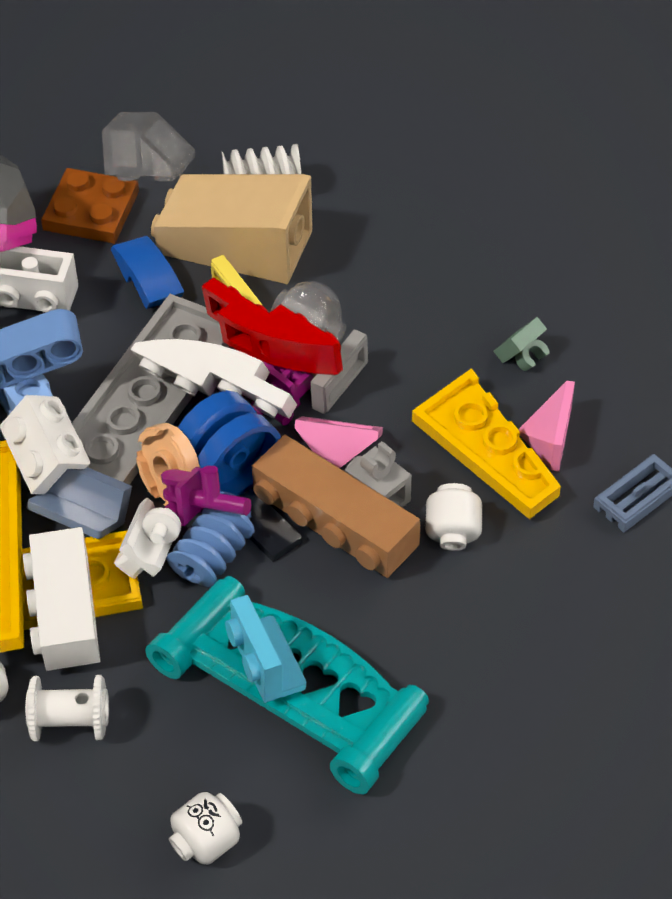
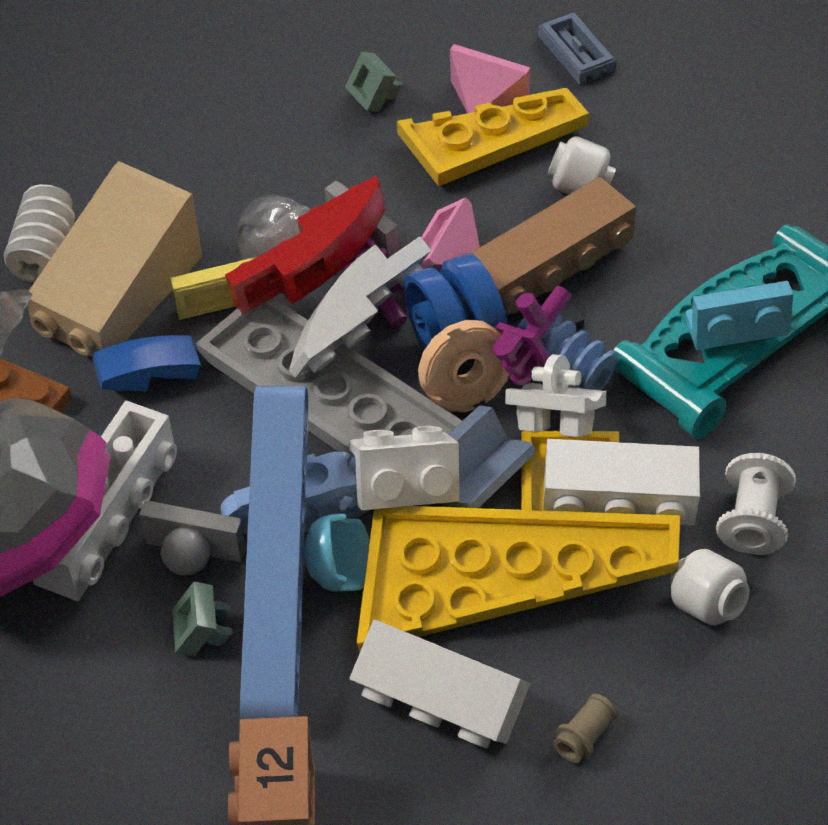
camera: 75 degrees left, 0 degrees up
light grey brick [345,441,412,507] -> none

